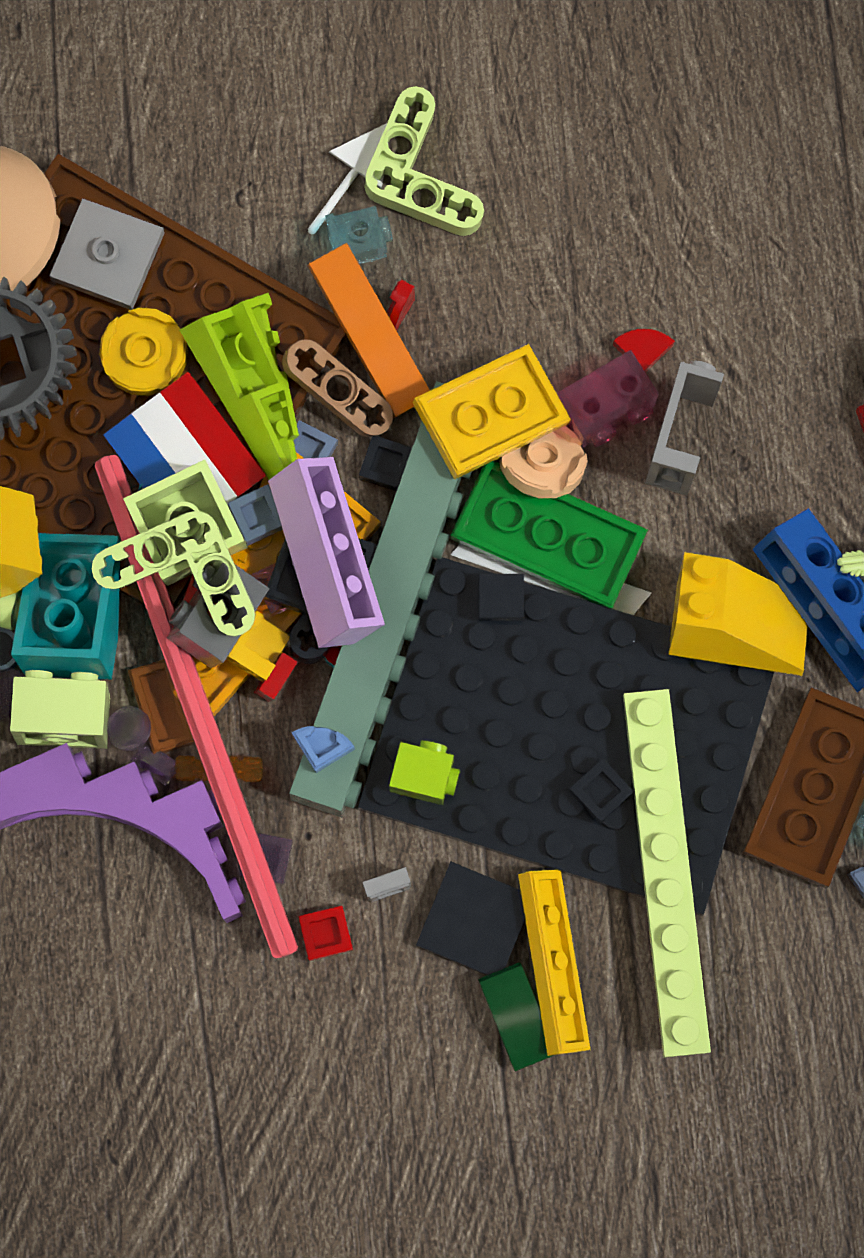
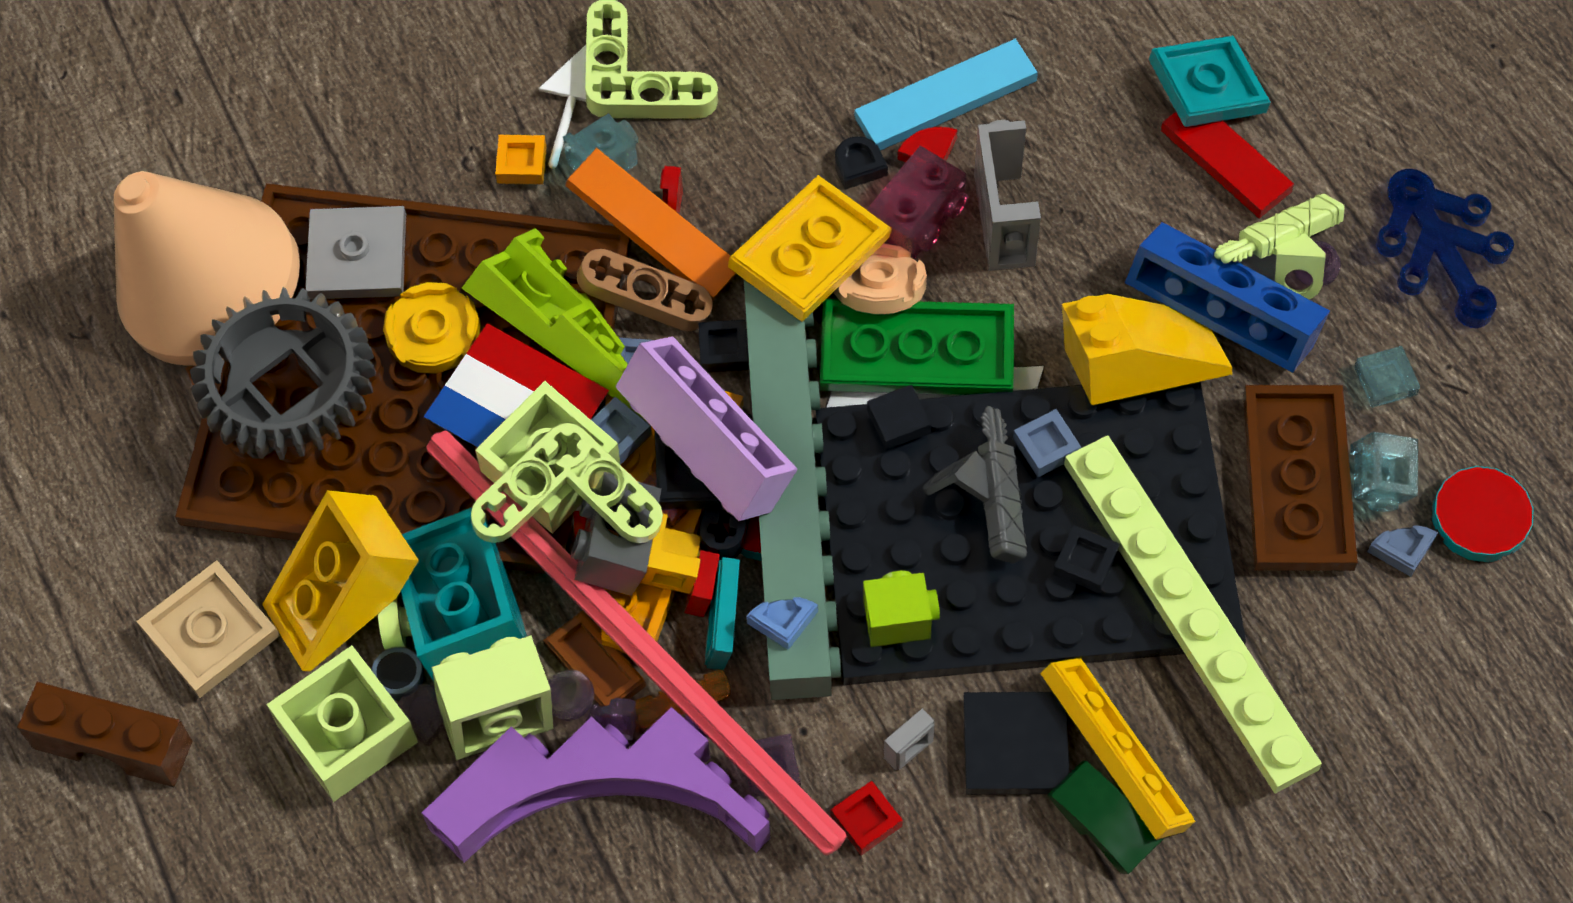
camera: 20 degrees left, 15 degrees down
none -> light orange plate [495,135,546,184]
none -> teal tile [704,557,740,670]
none -> black tile [835,136,888,190]
none -> medium azure tile [855,39,1038,151]
none -> dark grey piece [923,406,1027,564]
none -> sand blue tile [1013,409,1082,477]

